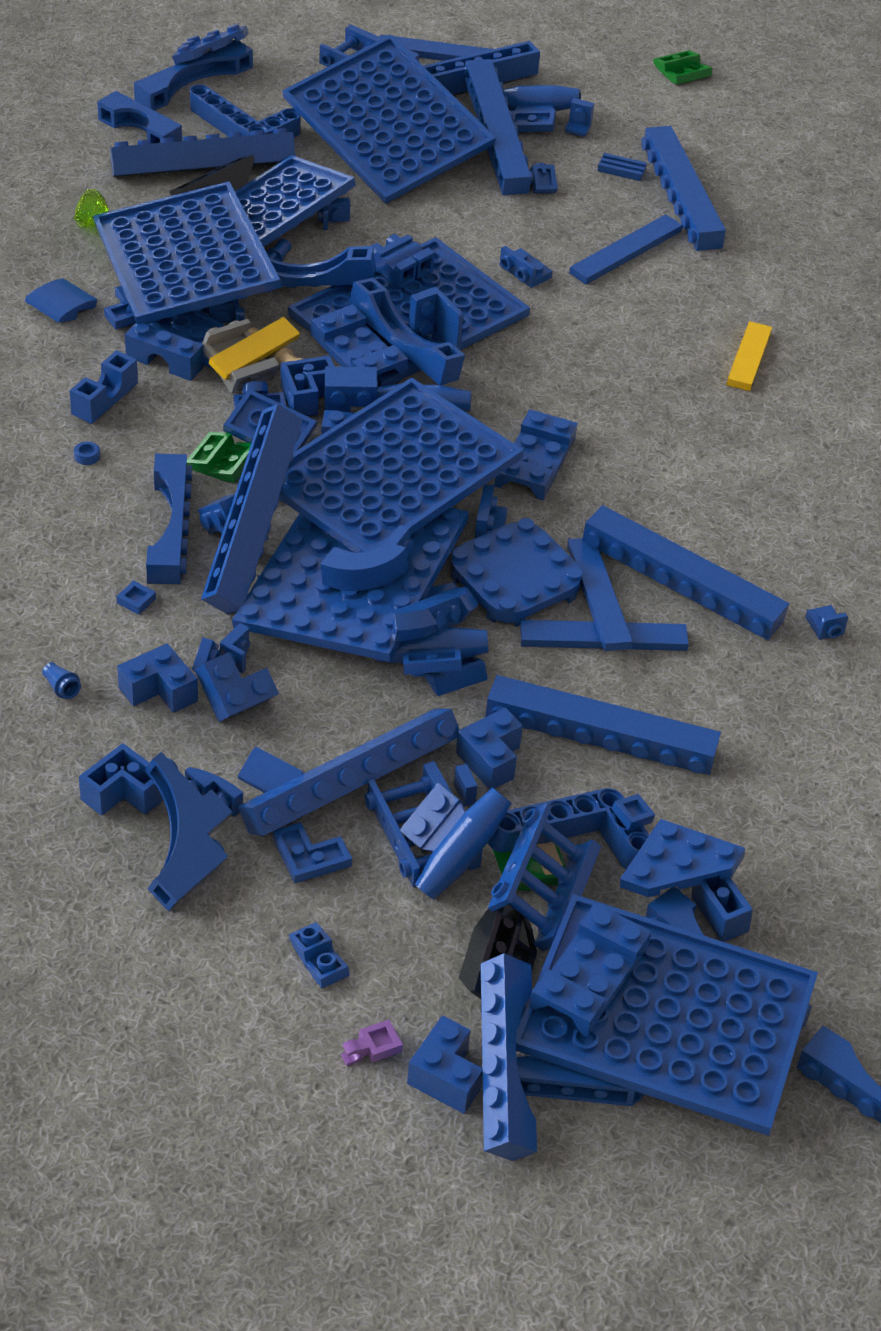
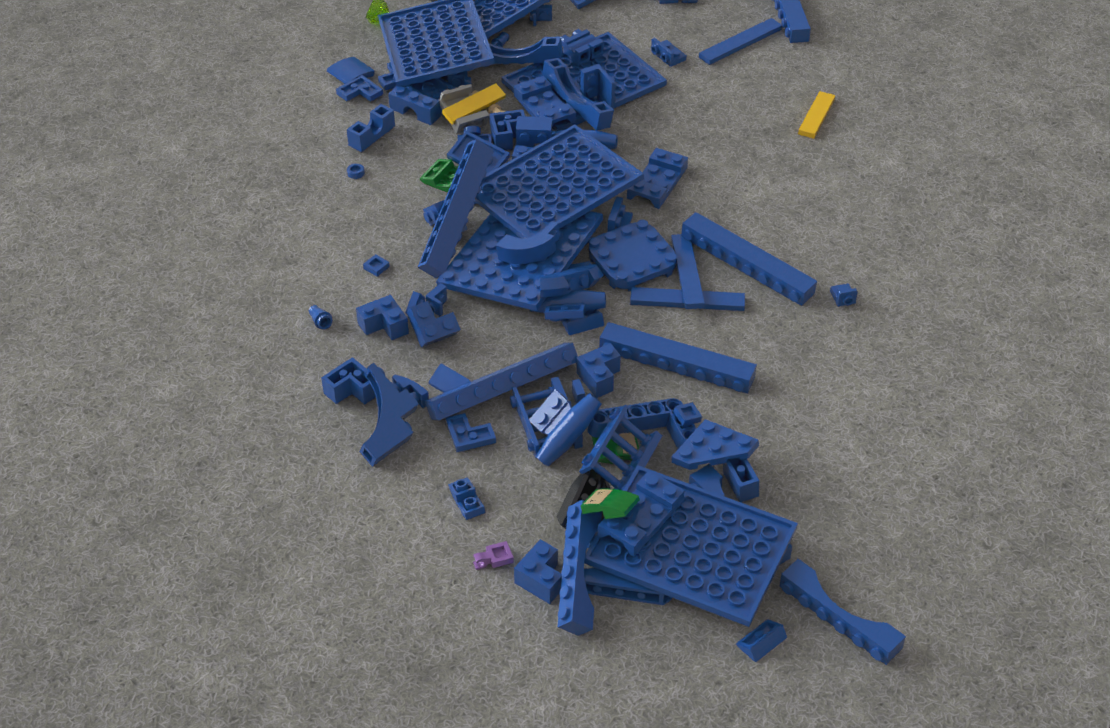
camera: 10 degrees right, 0 degrees up
blue arch [146,454,192,584] -> none
none -> blue plate [336,75,383,102]
none -> green slope [581,489,640,519]
none -> blue slope [736,619,787,662]

